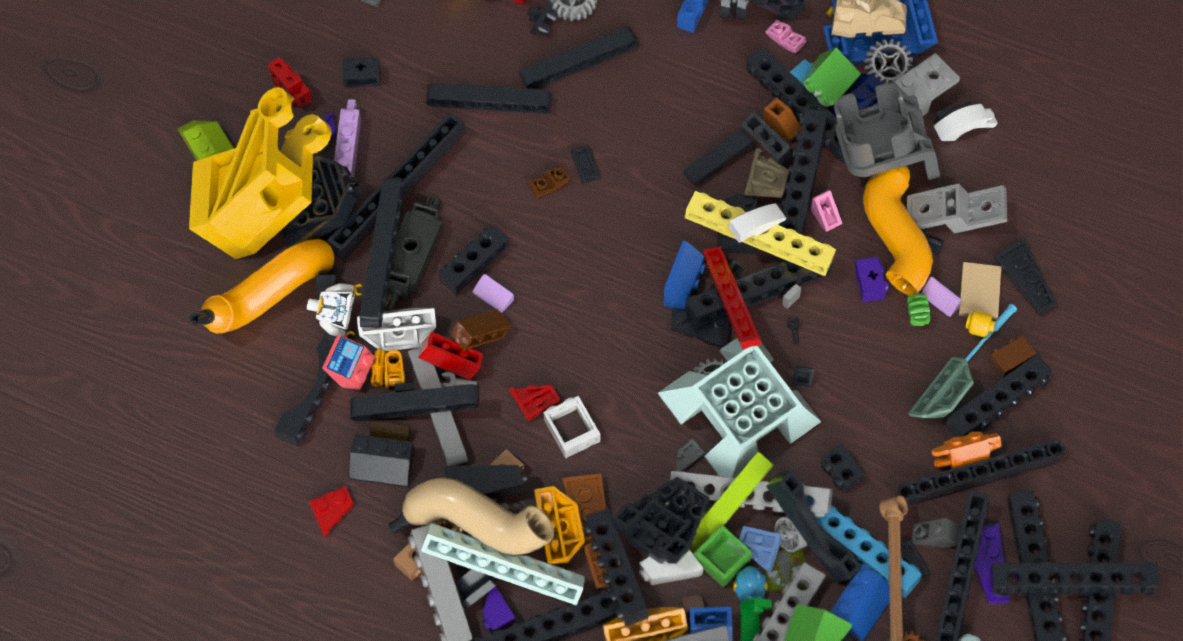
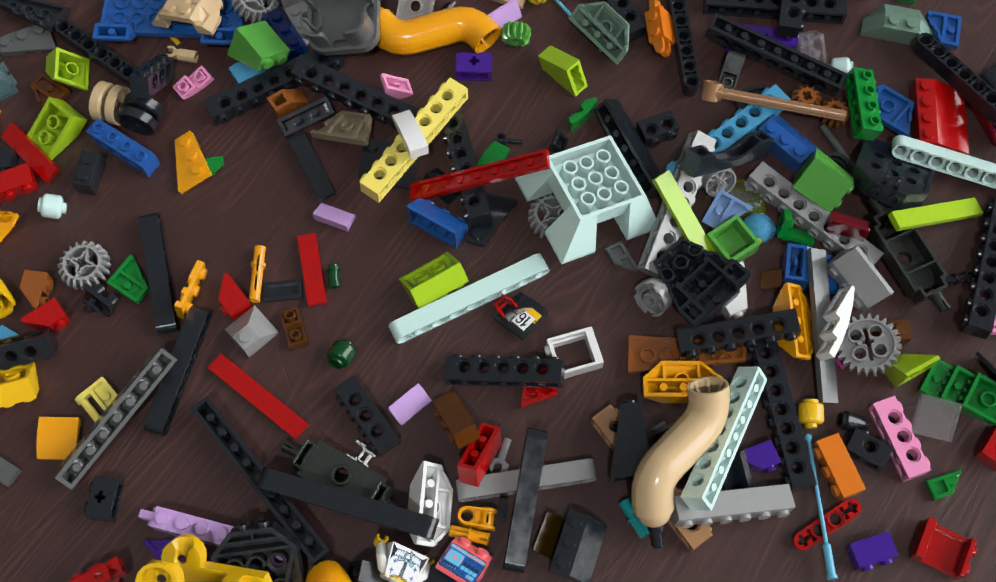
camera: 80 degrees left, 5 degrees up
light grey tile [782,284,801,309] -> none
none -> light orange slope [36,417,81,460]
none -> dark grey brick [54,345,177,490]
none -> light yellow plate [75,376,118,422]
none -> green wing [107,254,150,305]
none -> tan bar [167,45,198,63]
none -> light orange wing [174,260,207,319]
none -> light orange wing [175,131,212,194]
none -> green tile [205,156,224,177]
none -> red tile [208,354,309,440]
none -> red slope [219,273,252,320]
none -> light grey slope [224,305,279,357]
none -> light orange pin [248,245,266,303]
none -> red tile [297,233,327,307]
none -> lavender slope [313,203,356,232]
none -> dark green pin [326,264,341,289]
none -> dark green head [327,340,356,369]
none -> white piece [346,440,376,467]
none -> light aqua beam [388,253,550,344]
none -> lime slope [399,251,469,309]
none -> black brick [443,354,565,388]
none -> green slope [477,141,510,166]
none -> red piece [492,294,518,318]
none -> slope [494,292,549,341]
none -> lime slope [538,45,588,97]
none -> green slope [568,97,598,132]
none -> black brick [594,98,661,199]
none -> light grey cylinder [634,277,672,317]
none -> dark orange gear [790,84,822,116]
none -> clear slope [798,30,827,64]

